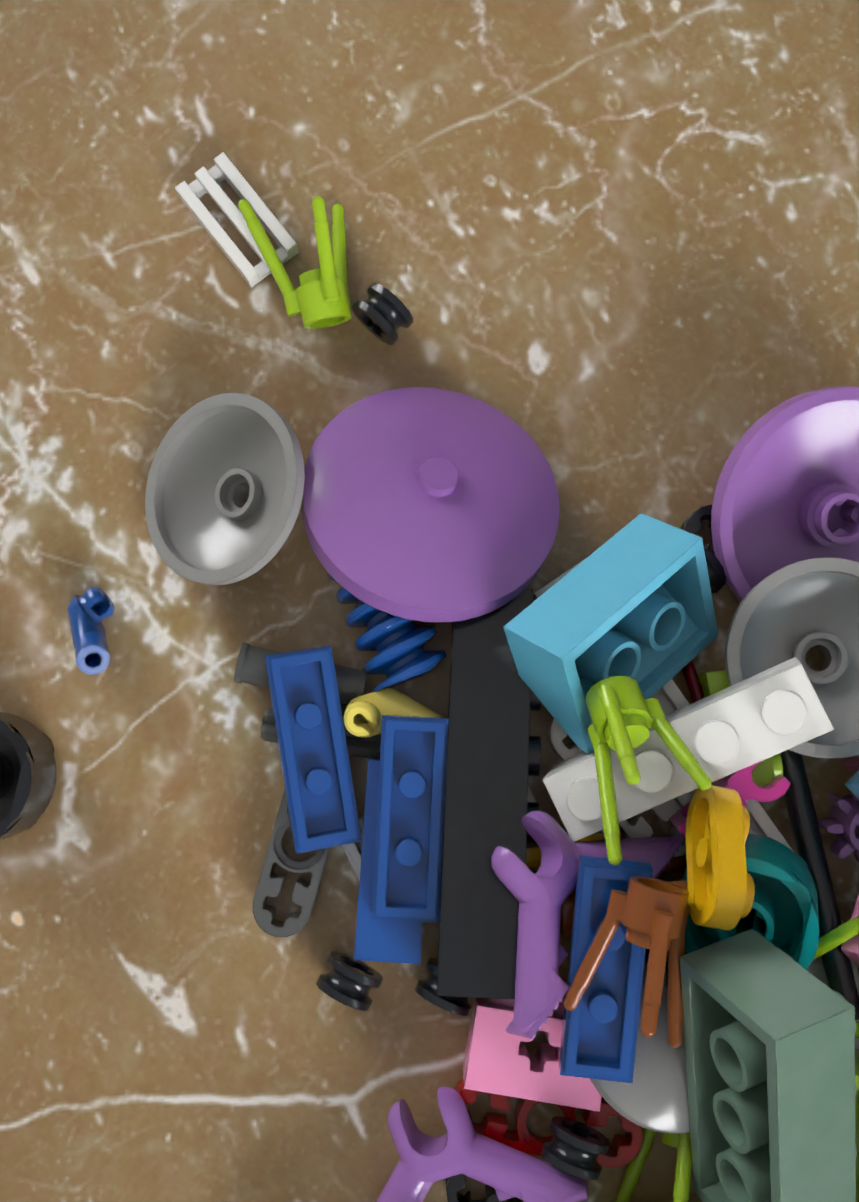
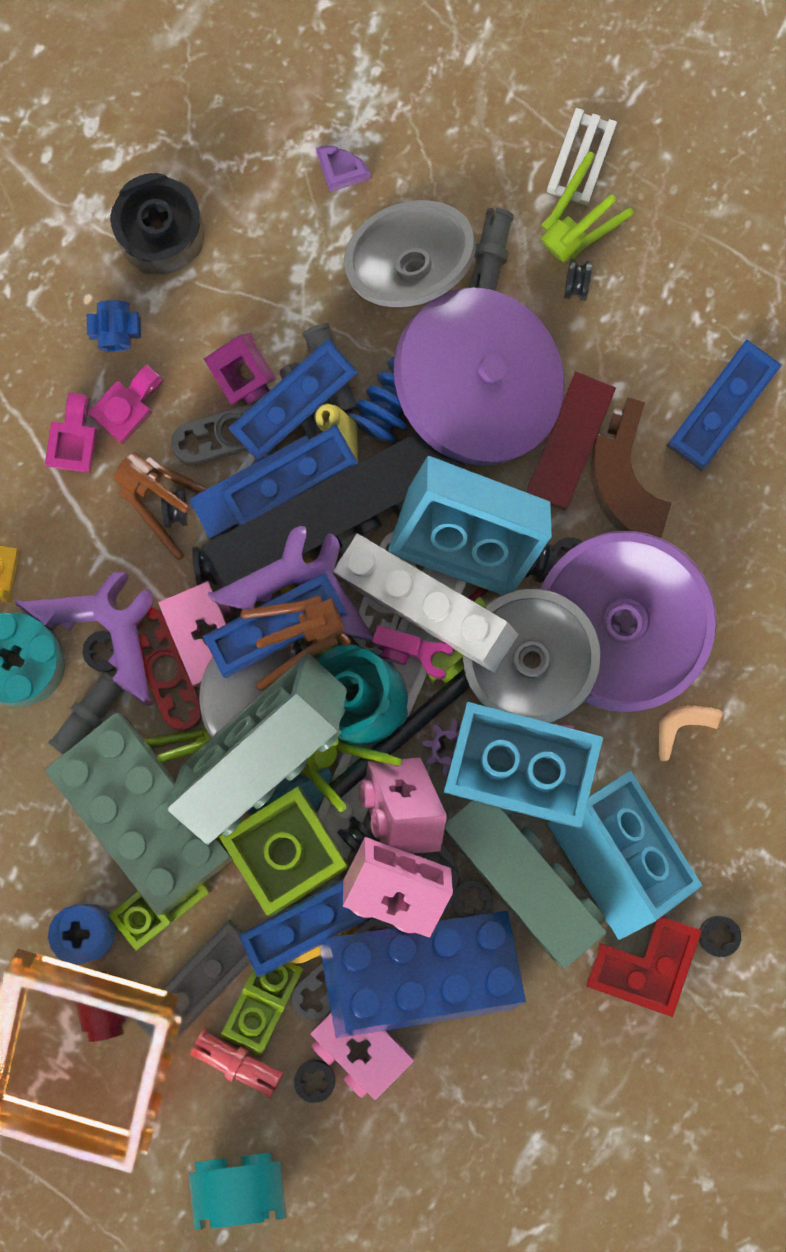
camera: 60 degrees right, 0 degrees up
blue arm [67,587,114,675] -> none
black bush [541,1116,611,1180] -> none
lime plant [585,675,712,865] -> none
yellow plate [686,785,755,931] -> none
none -> dark pink plate [45,393,97,473]
none -> blue gear [86,300,141,352]
none -> dark pink plate [88,364,163,445]
none -> dark orange plant [113,452,207,560]
none -> magenta brick [203,333,276,405]
none -> medium lavender tile [316,146,371,192]
none -> dark grey pin [468,208,514,291]
none -> dark red tile [526,371,616,511]
none -> reddish brown arch [591,397,672,538]
none -> blue tile [666,339,782,472]

